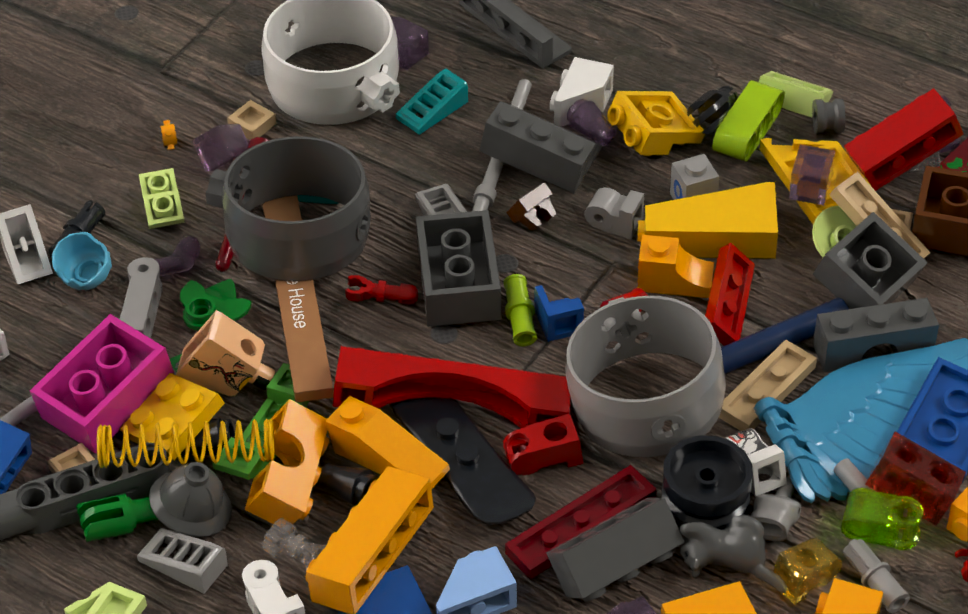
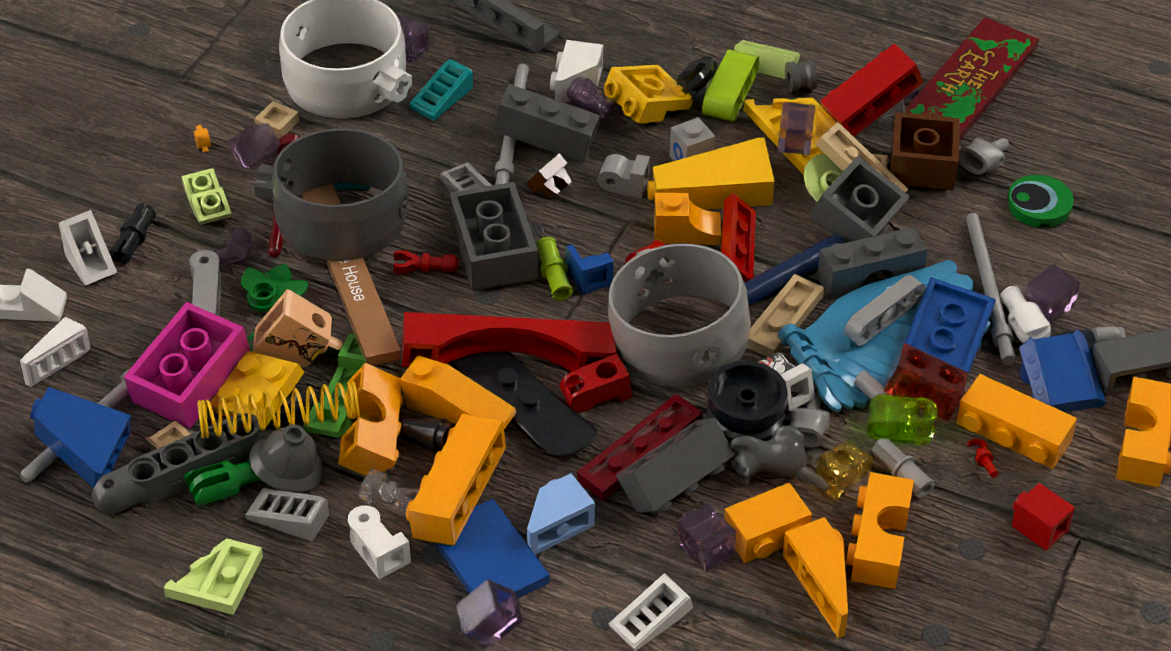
camera: 10 degrees left, 0 degrees up
medium azure hair [52,232,112,291] -> none
none -> light grey beam [844,275,926,346]

